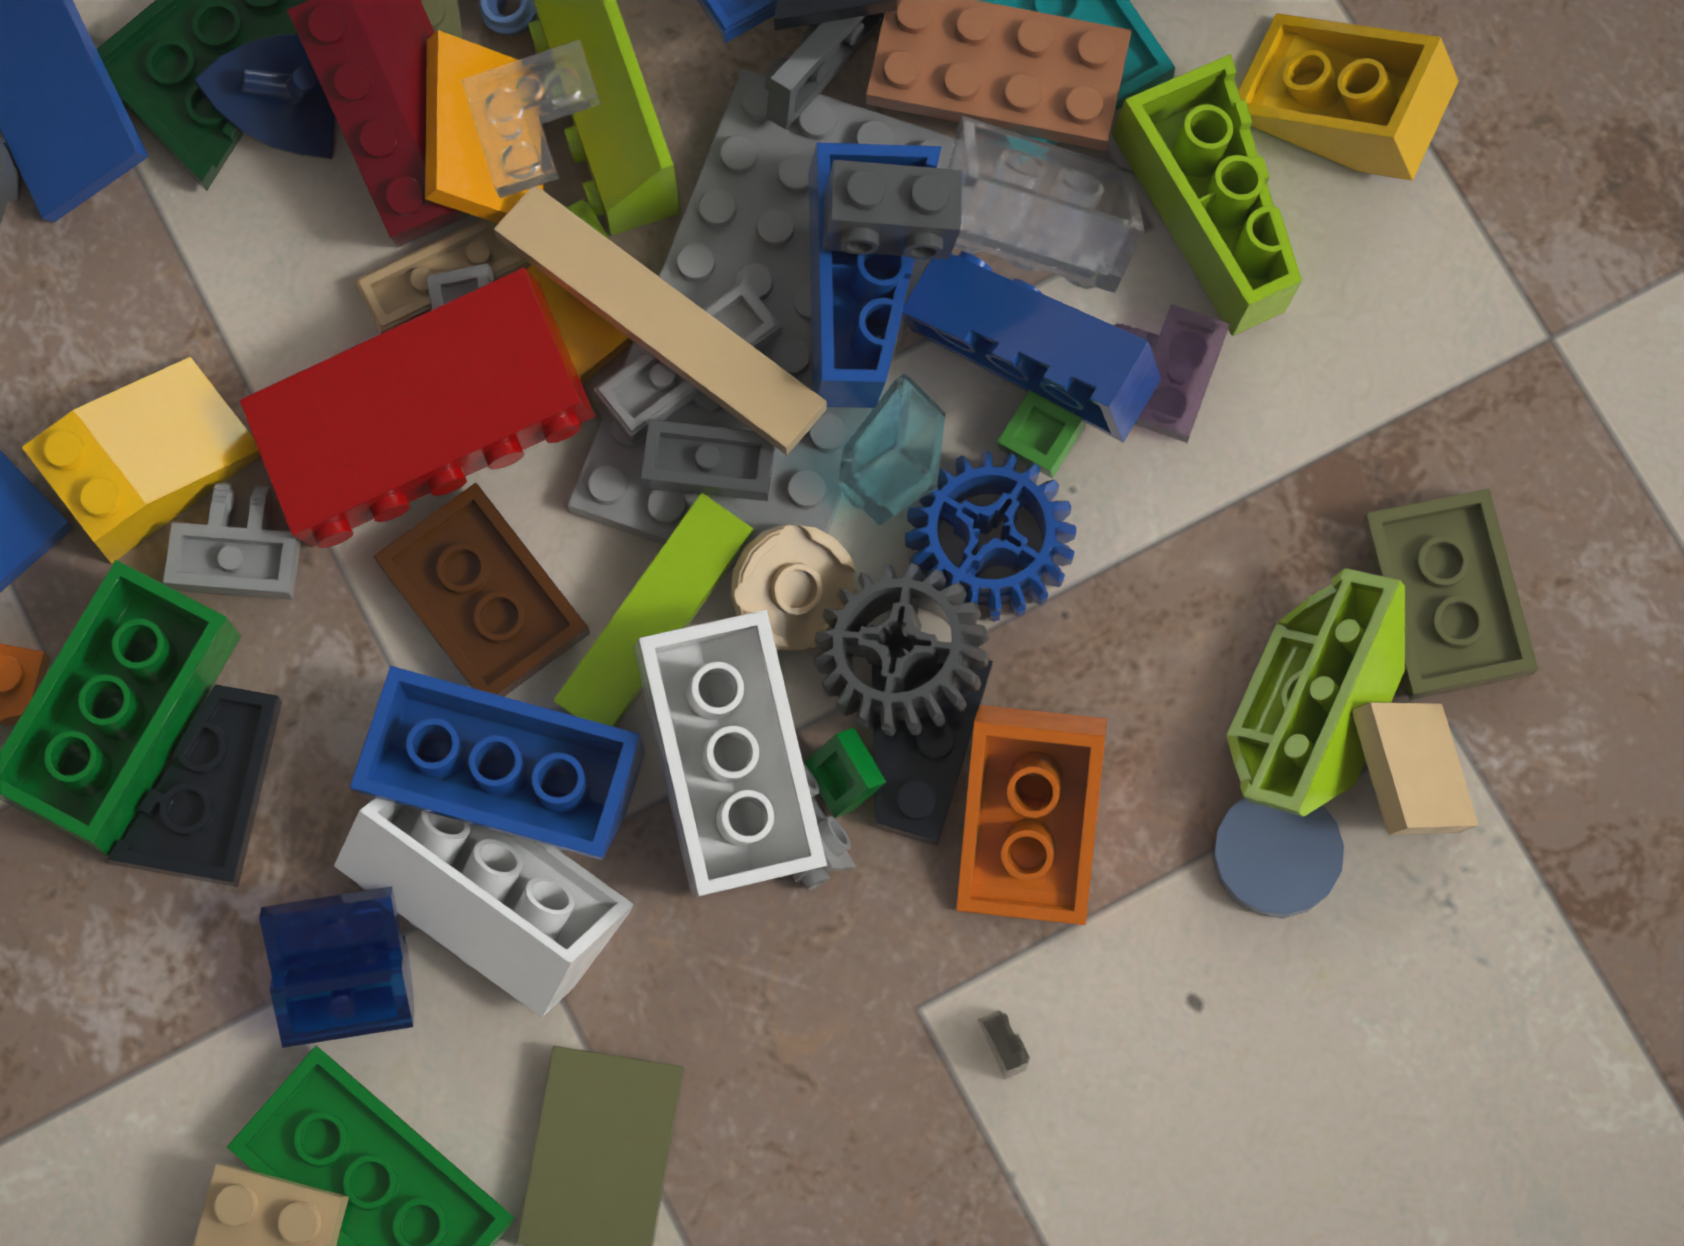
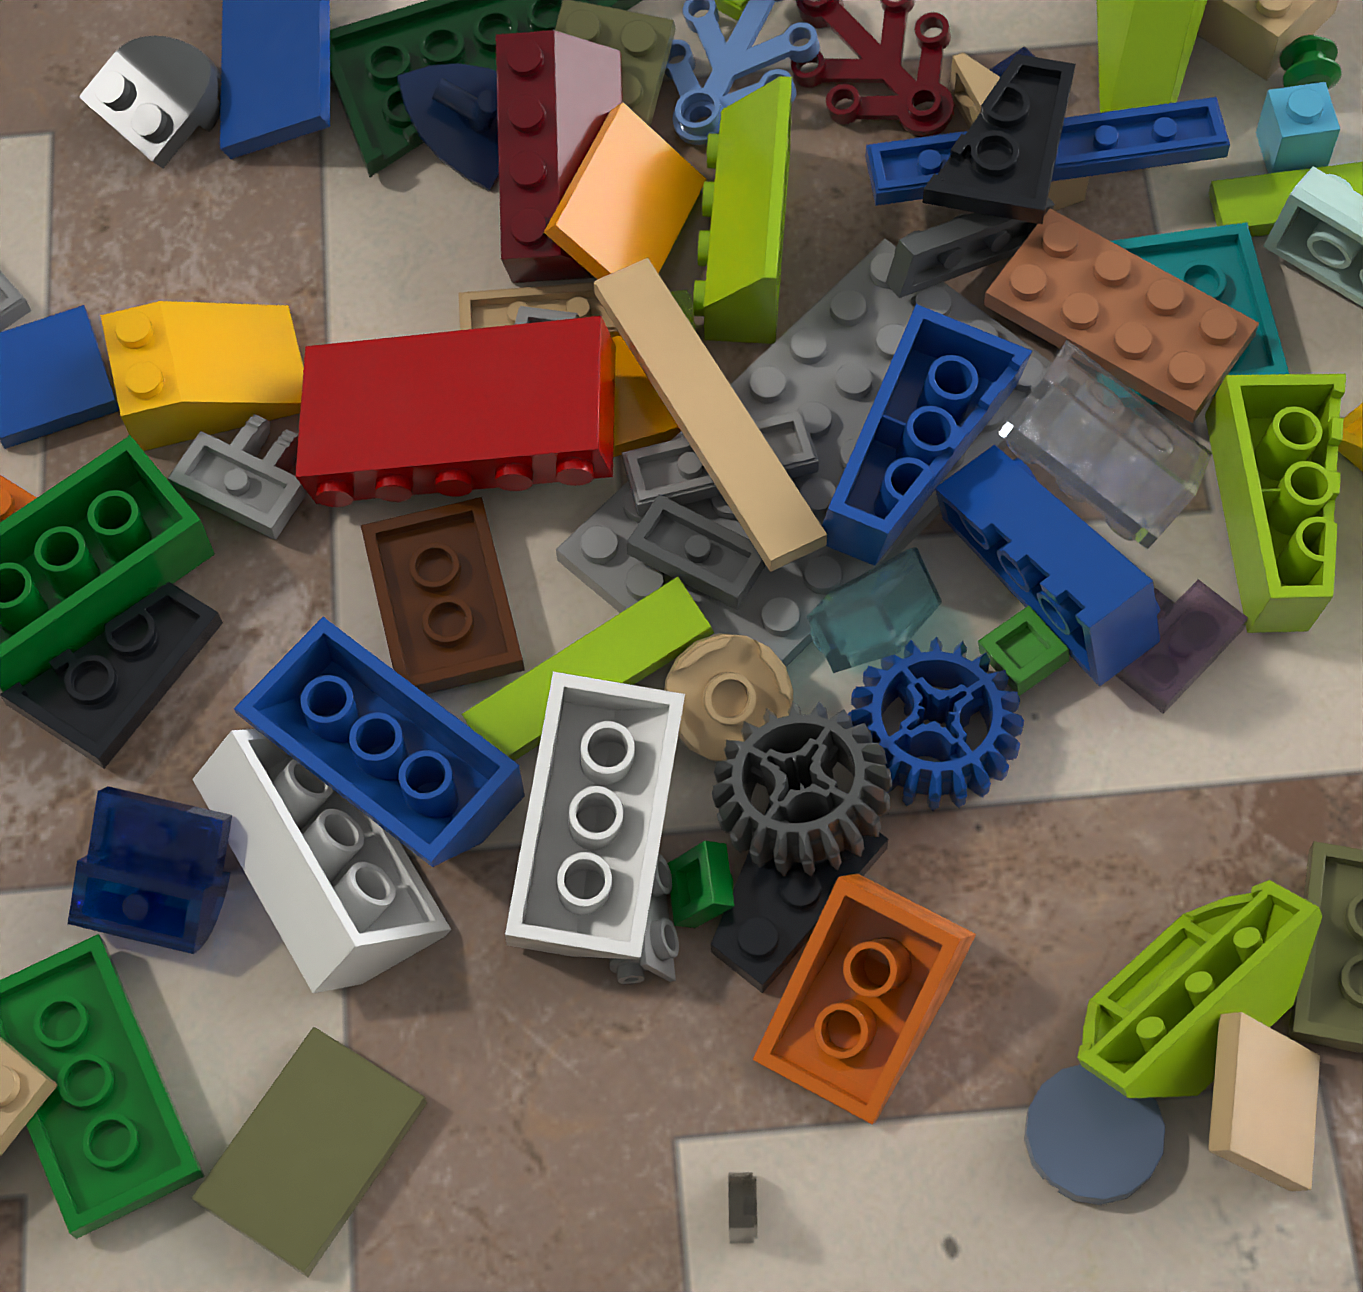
camera: 25 degrees right, 10 degrees down
clear plate [461,39,601,198] -> none
dark grey brick [822,160,962,260] -> none

